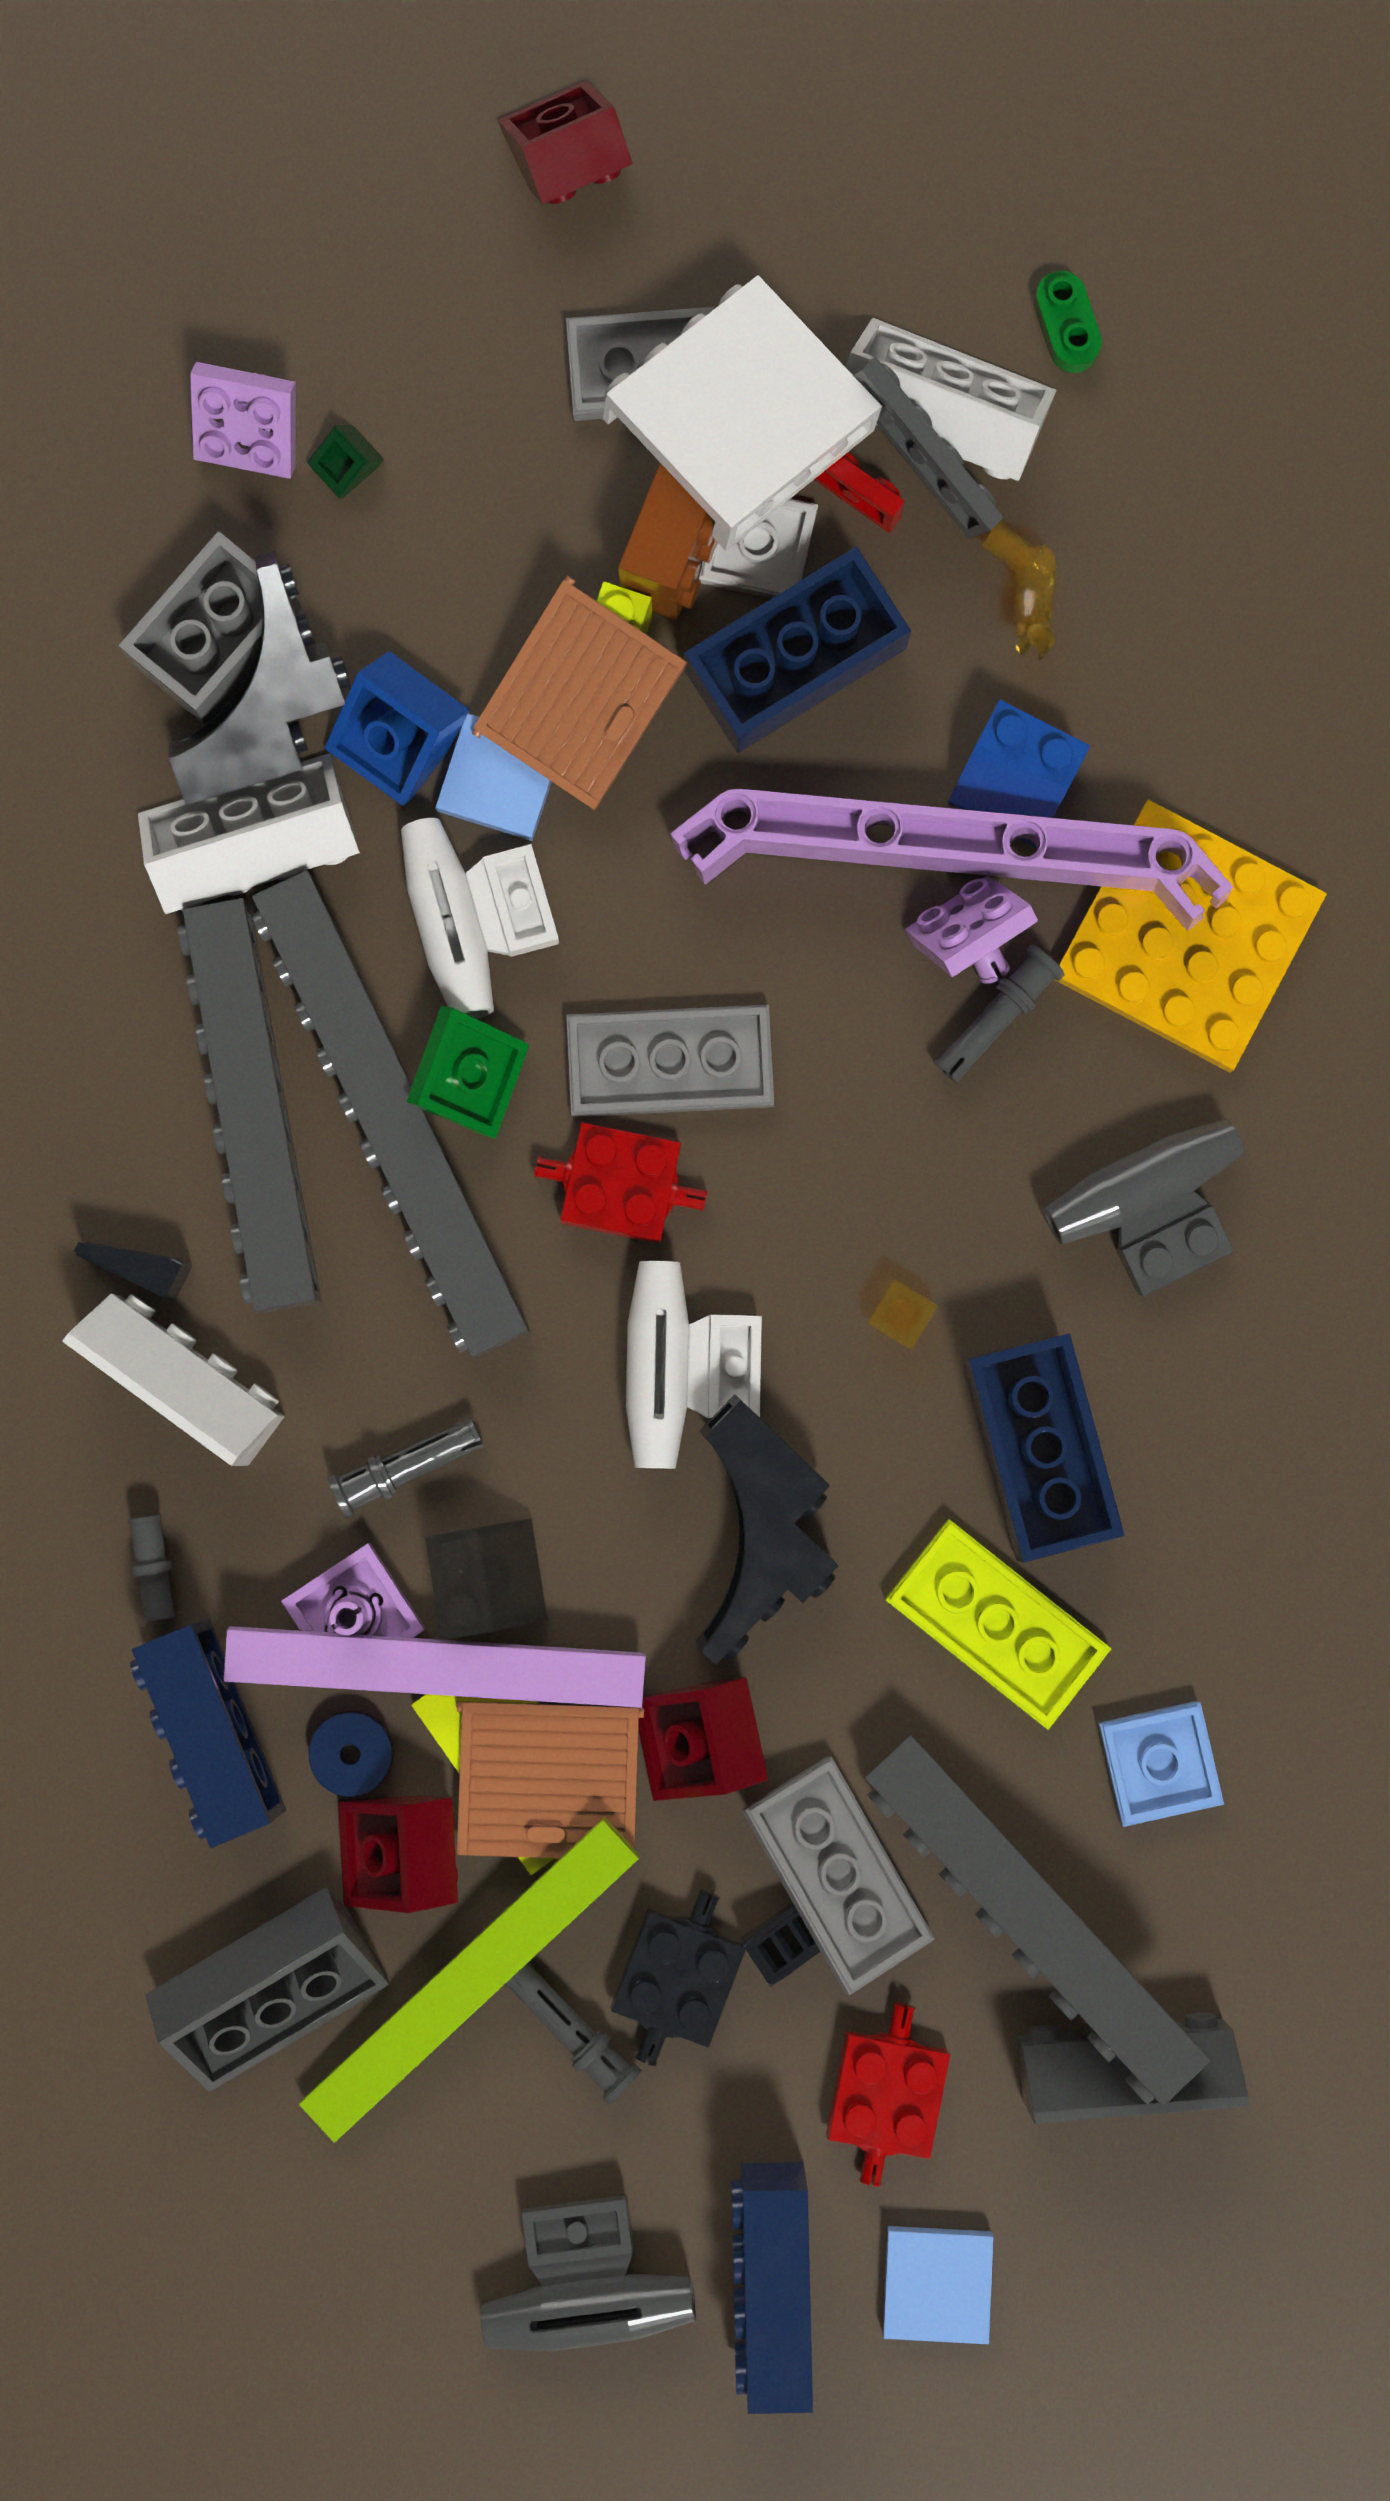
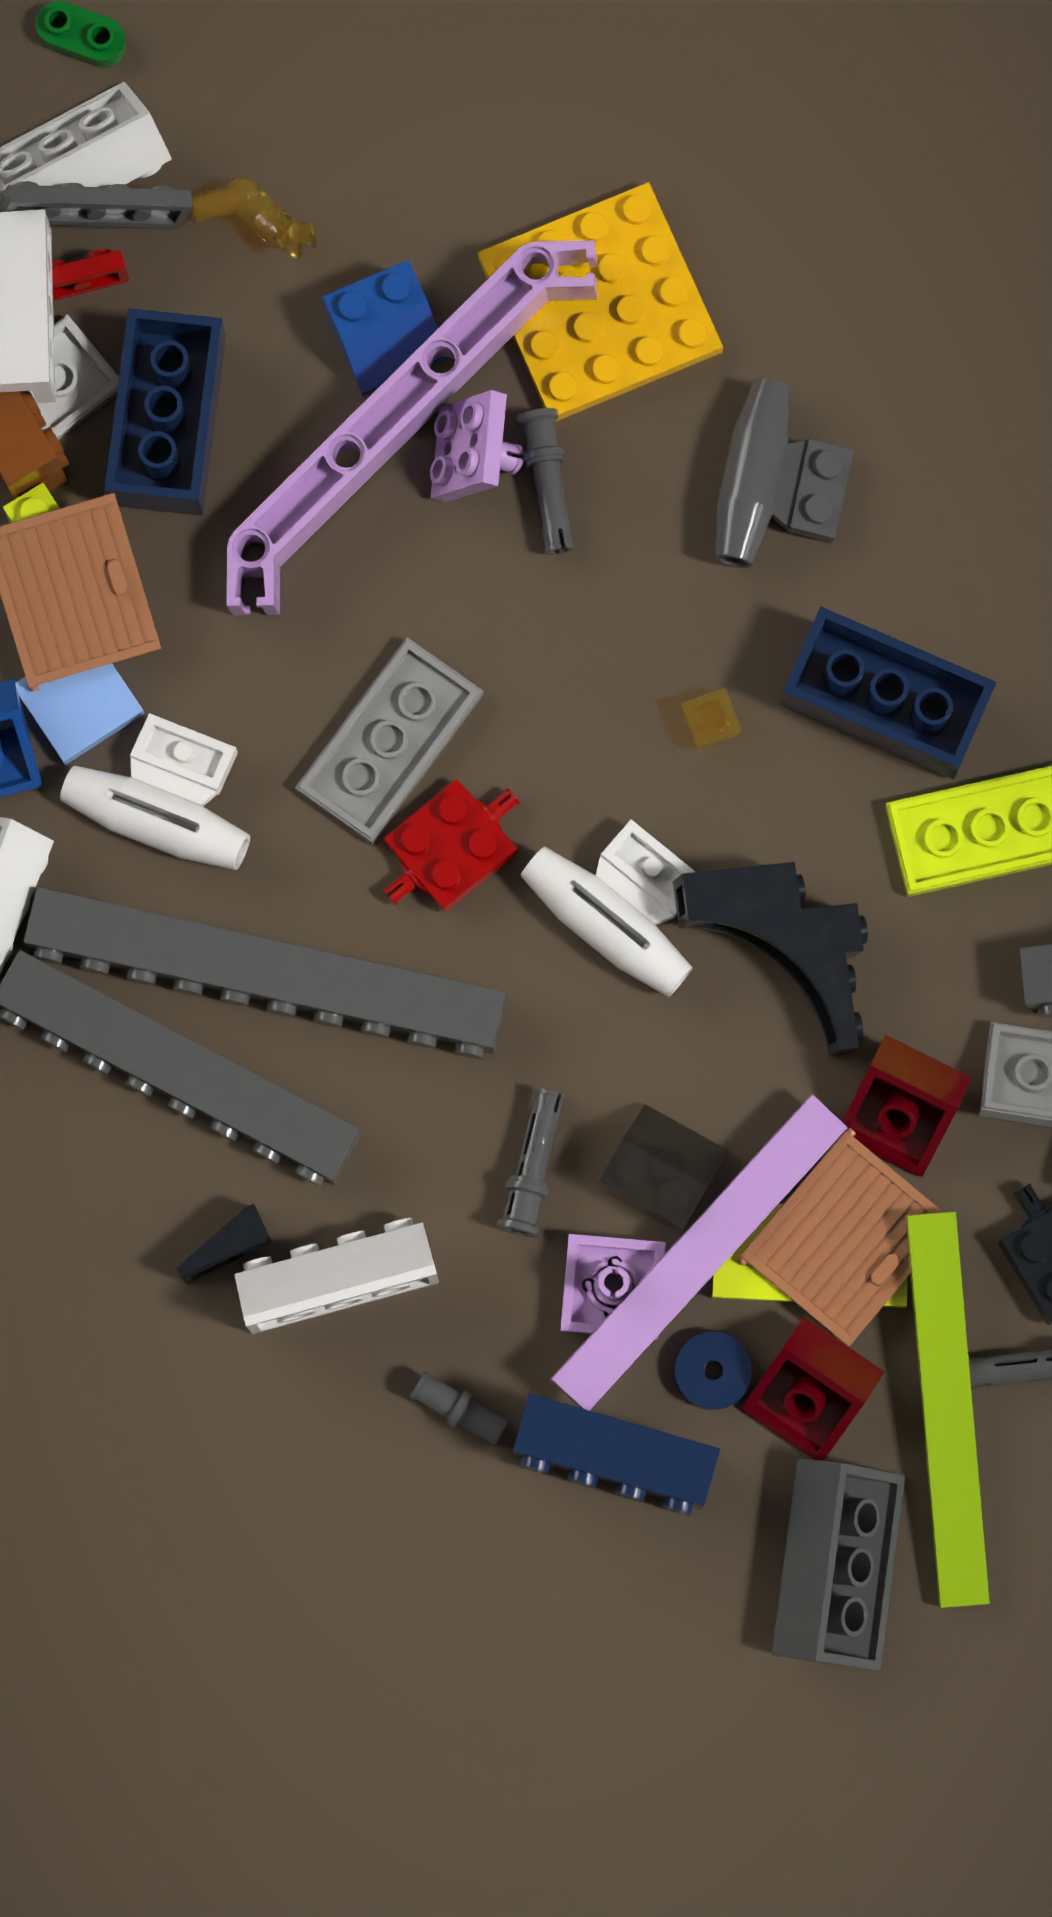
camera: 50 degrees left, 5 degrees down
green plate [406,1006,530,1139] -> none

